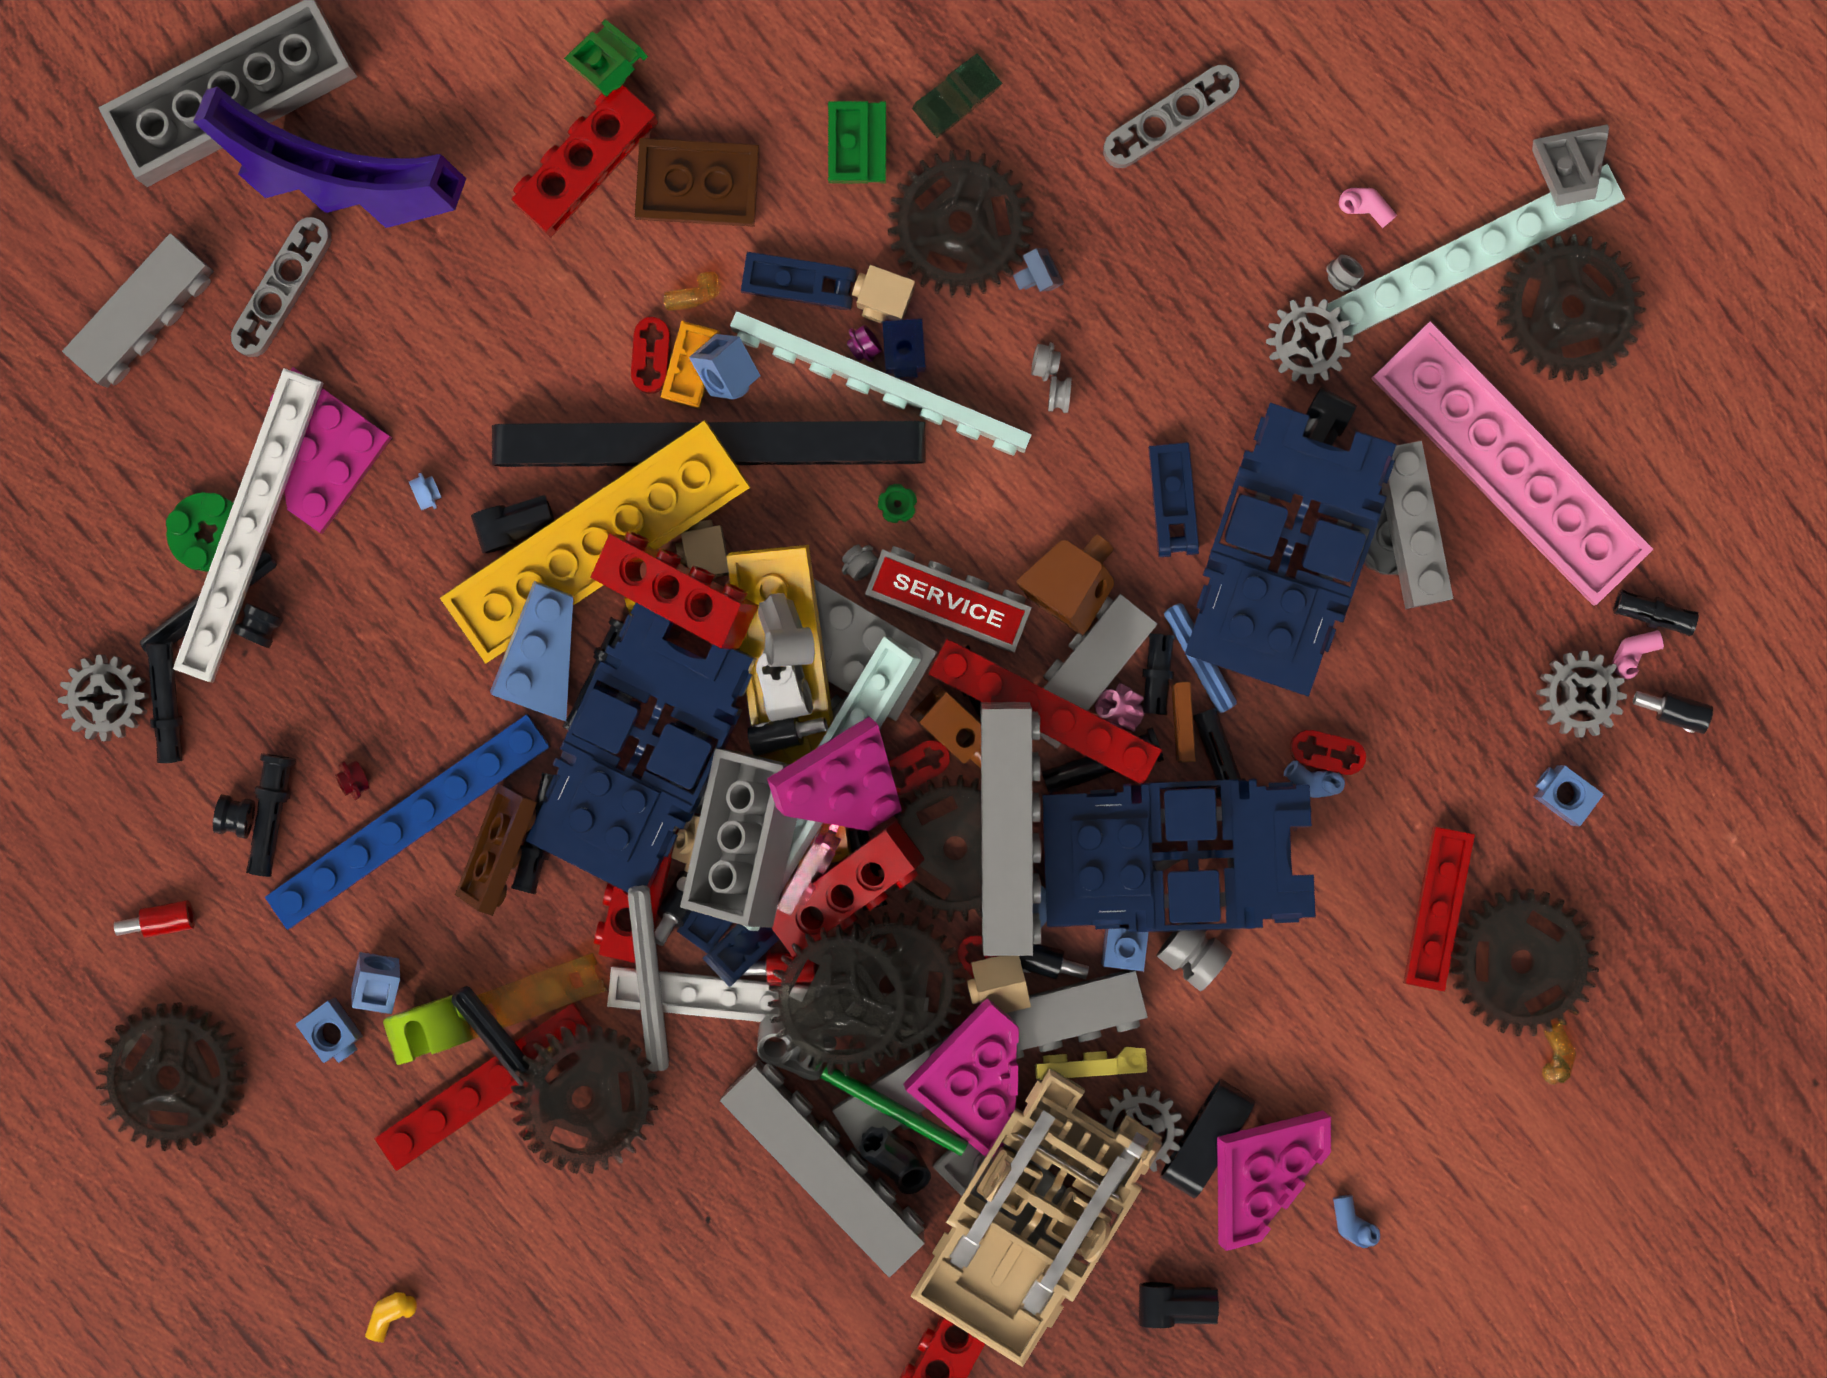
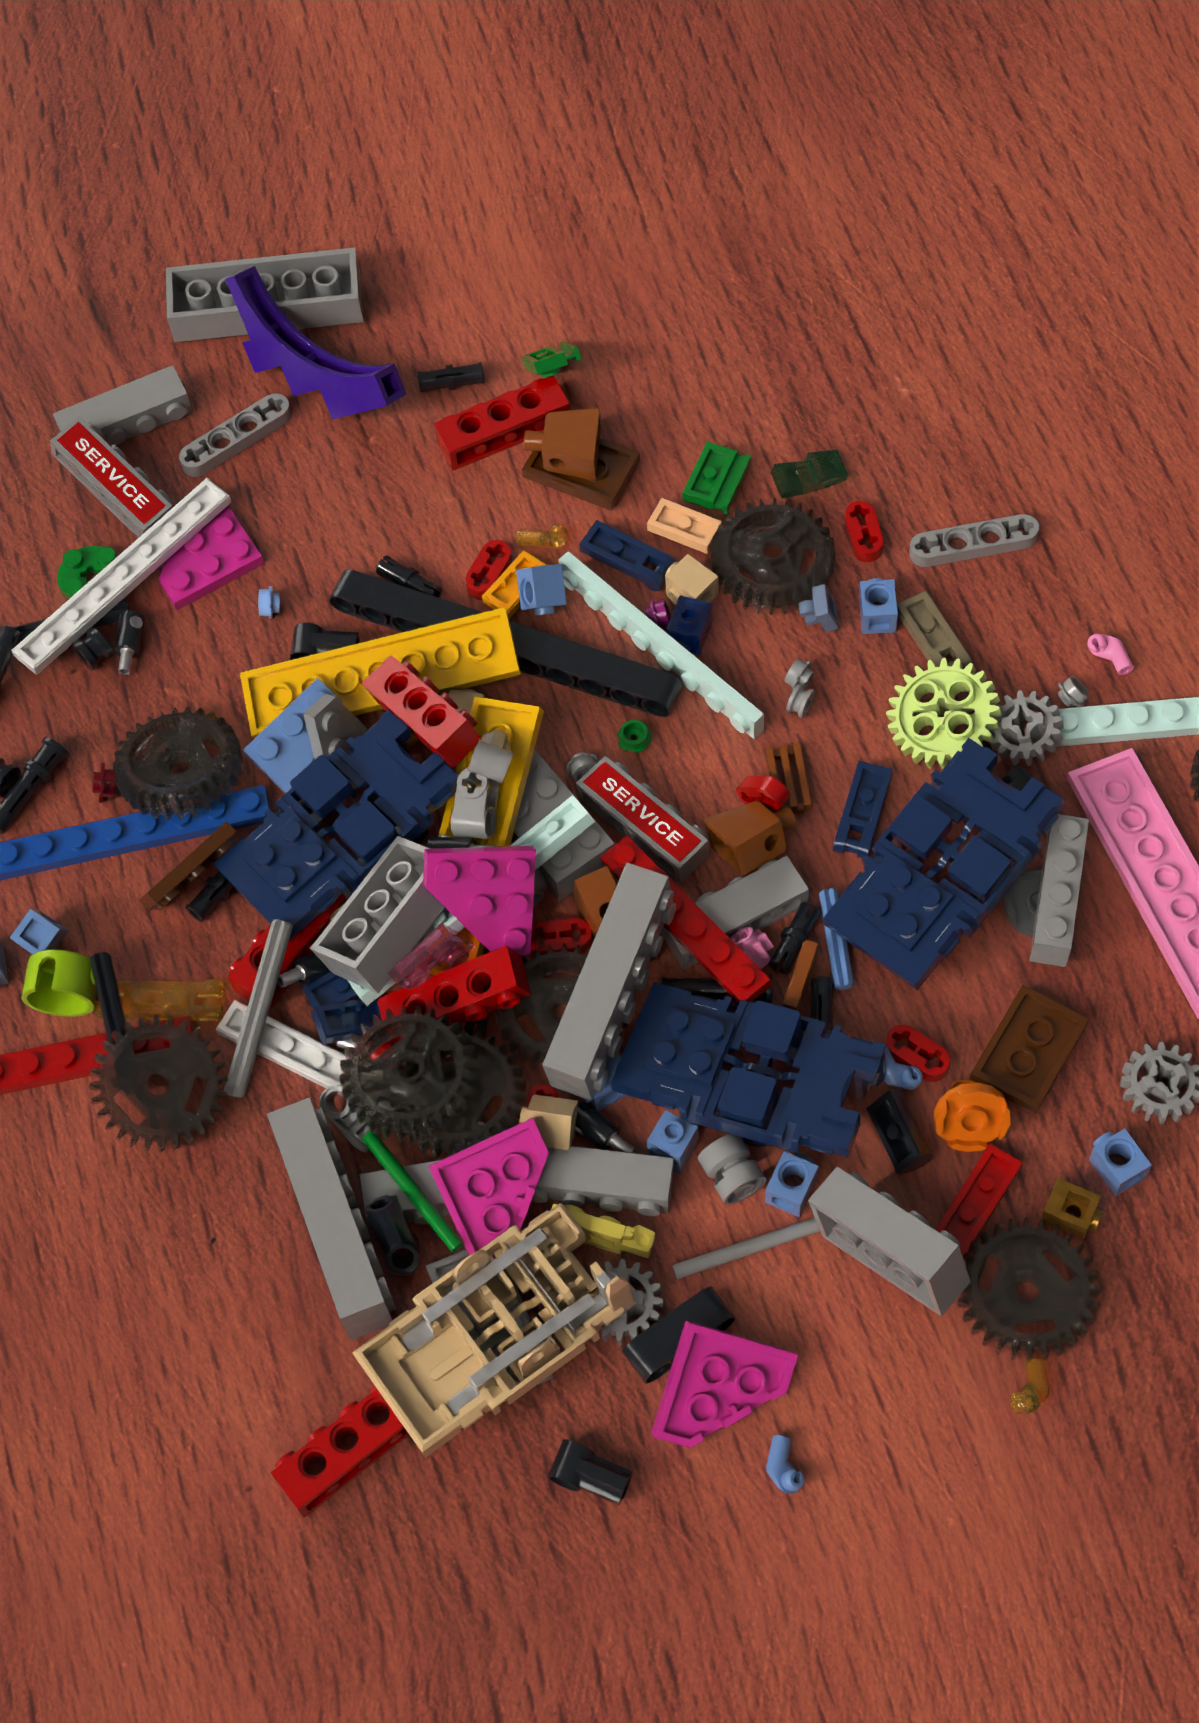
camera: 30 degrees right, 25 degrees down
none -> brick [50,416,173,538]
none -> clear smoke gear [113,707,244,821]
none -> black piece [114,610,145,675]
none -> light grey wing [303,693,368,759]
none -> black pin [376,555,442,598]
none -> black pin [417,362,485,392]
none -> dark orange torso [524,408,602,480]
none -> light nougat plate [647,498,722,554]
none -> light grey bar [672,1217,820,1280]
none -> red beam [736,776,790,811]
none -> dark orange tile [765,743,812,812]
none -> medium blue brick [765,1151,819,1218]
none -> light grey brick [808,1167,971,1317]
none -> red beam [844,501,883,562]
none -> medium blue brick [859,578,898,634]
none -> black brick [866,1089,933,1174]
none -> yellowish green gear [886,658,1002,770]
none -> dark tan plate [897,591,973,670]
none -> orange tile [934,1080,1011,1152]
none -> reddish brown plate [969,985,1089,1114]
none -> pearl gold brick [1040,1178,1104,1239]

